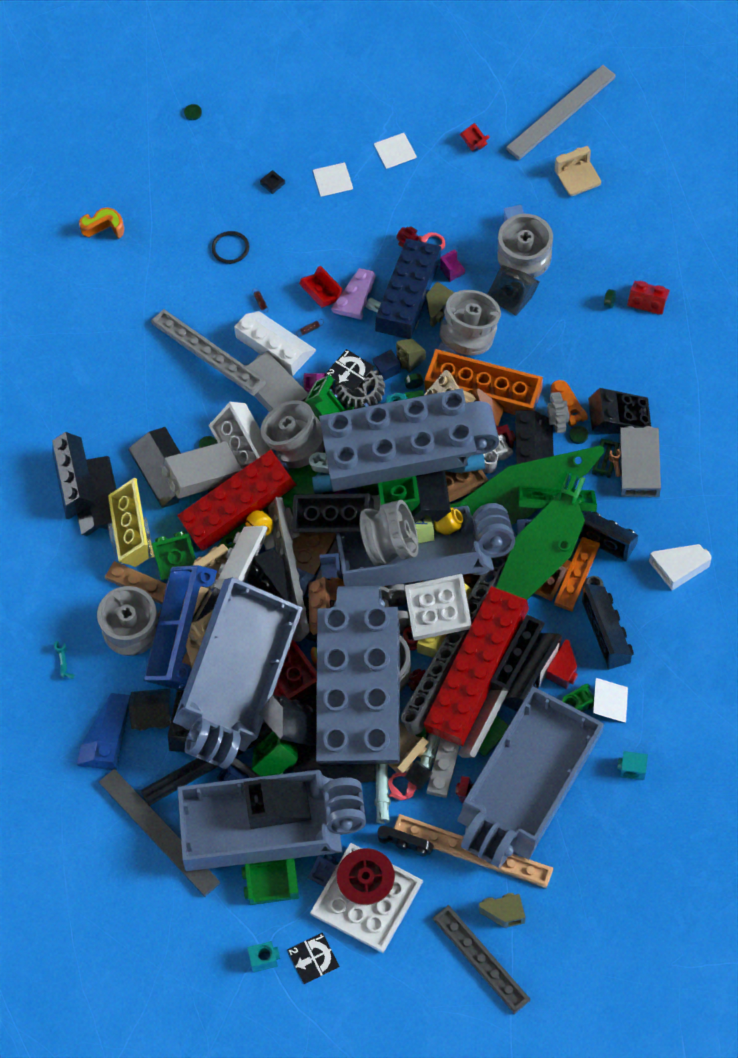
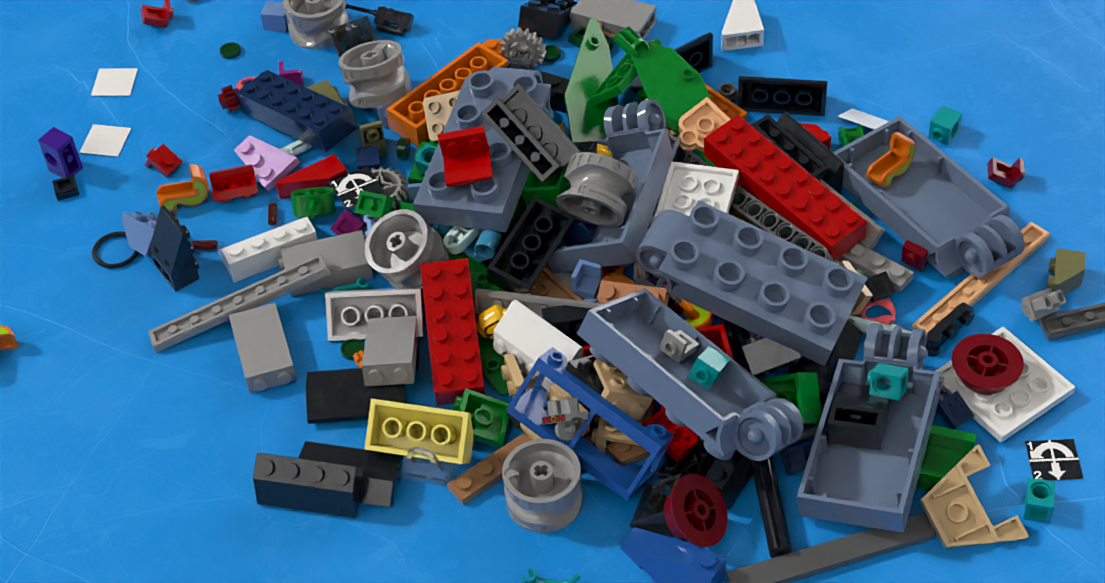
camera: 65 degrees left, 15 degrees down
none -> dark purple brick [38,127,83,178]
none -> medium blue slope [121,211,158,256]
none -> red bracket [145,144,183,178]
none -> black slope [149,205,200,292]
none -> orange animal [156,164,209,211]
none -> dark green piece [220,42,241,59]
none -> light grey brick [229,303,297,393]
none -> red slope [275,154,347,199]
none -> green beam [291,187,336,219]
none -> teal piece [319,277,371,300]
none -> black piece [345,3,414,36]
none -> red bracket [438,126,493,187]
none -> black slope [480,83,581,182]
none -> light grey hips [542,398,588,441]
none -> light grey bracket [659,329,699,363]
none -> dark red piece [664,474,728,548]
none -> light nougat plate [678,97,731,152]
none -> teal brick [687,346,730,391]
none -> orange animal [866,132,916,188]
none -> teal brick [867,363,909,401]
none -> tan wing [920,444,1029,549]
none -> dark red bracket [987,157,1025,188]
none -> light grey hips [1021,288,1066,321]

